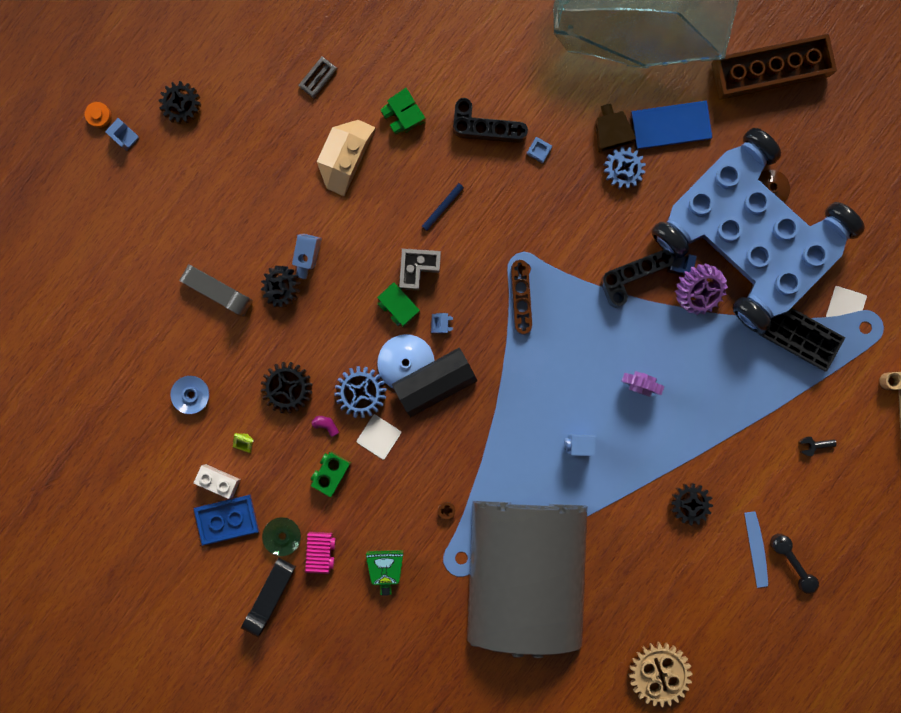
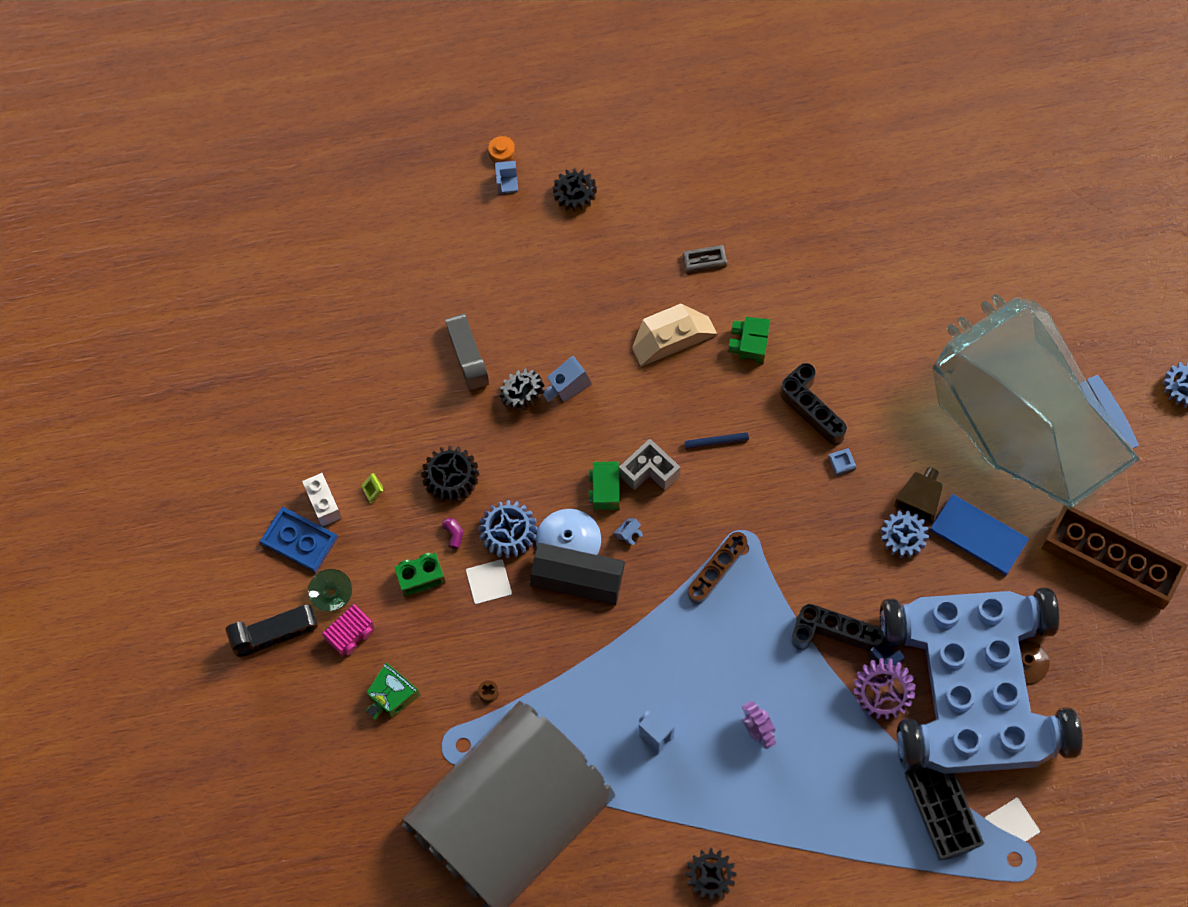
camera: 45 degrees right, 20 degrees down
medium blue dish [171,376,209,414] -> none

